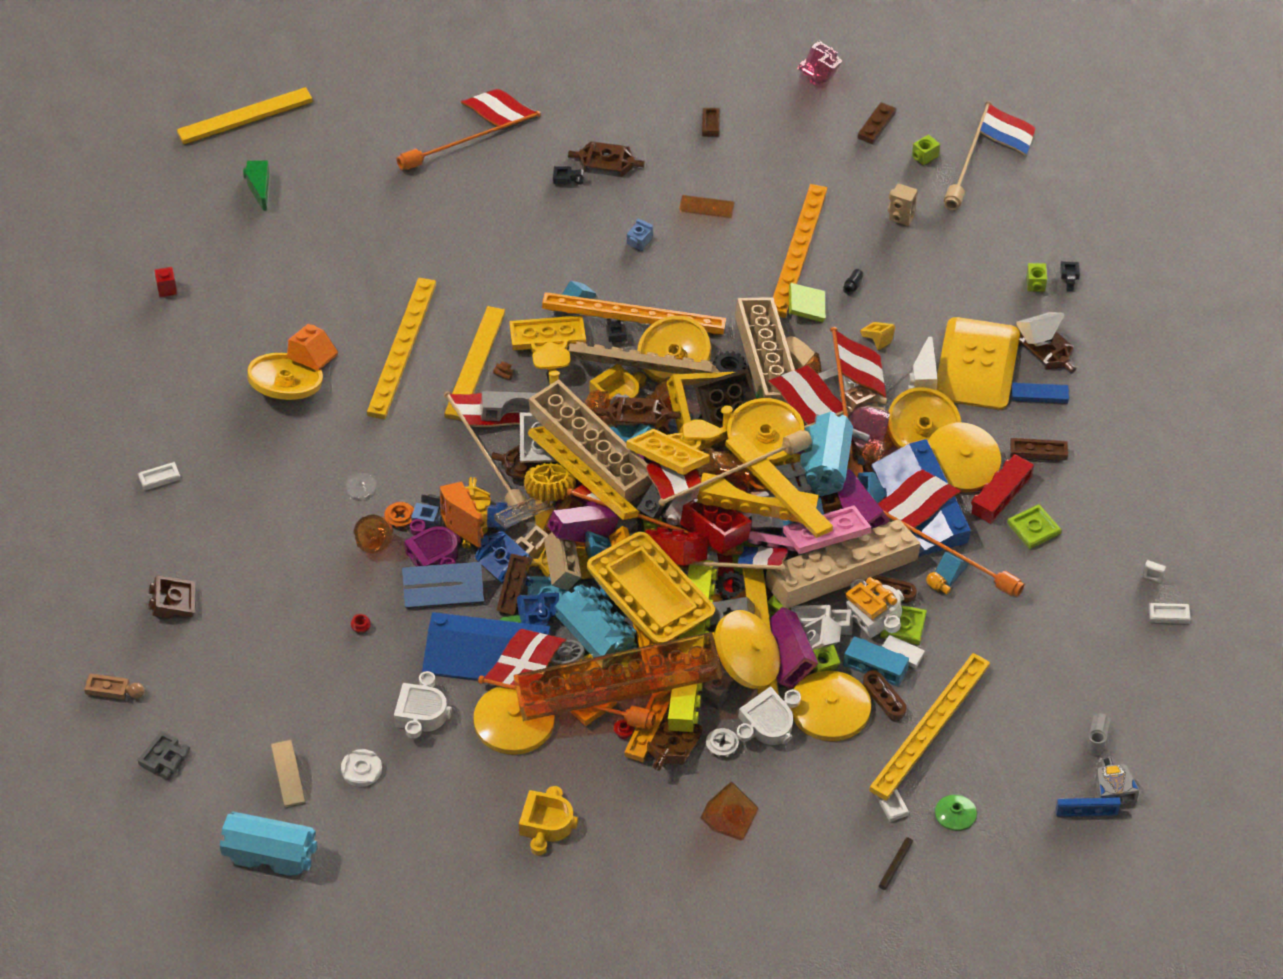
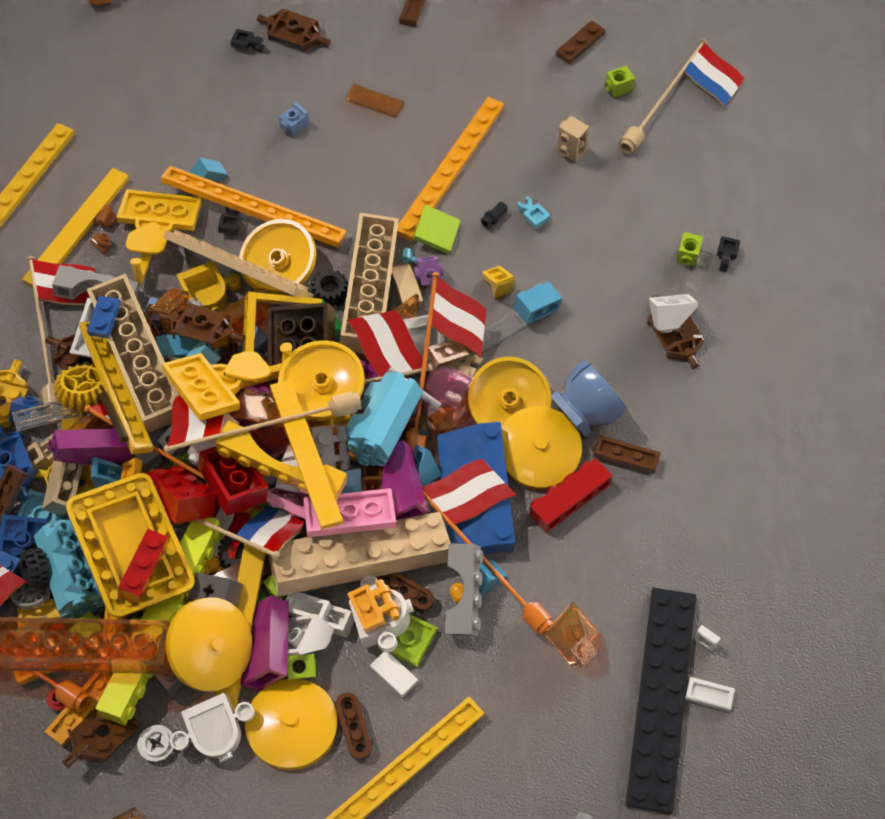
camera: 15 degrees right, 10 degrees up
dark azure brick [843,636,909,687] -> none
white slope [908,337,937,390] -> none
yellow wedge [936,317,1020,410] -> none
lime tile [1007,504,1062,549] -> none
blue tile [1012,383,1069,403] -> none
none -> black tyre [19,548,49,590]
none -> blue plate [87,296,121,339]
none -> dark orange plate [96,205,116,227]
none -> dark brown bar [99,391,129,443]
none -> red brick [118,528,169,605]
none -> medium azure hand [402,248,417,264]
none -> medium lavender brick [414,256,444,287]
none -> light grey arch [445,544,483,636]
none -> dark azure brick [513,281,563,325]
none -> medium azure plate [517,196,551,230]
none -> clear orange slope [544,602,602,667]
none -> medium blue plate [551,359,628,437]
none -> black plate [625,587,696,814]

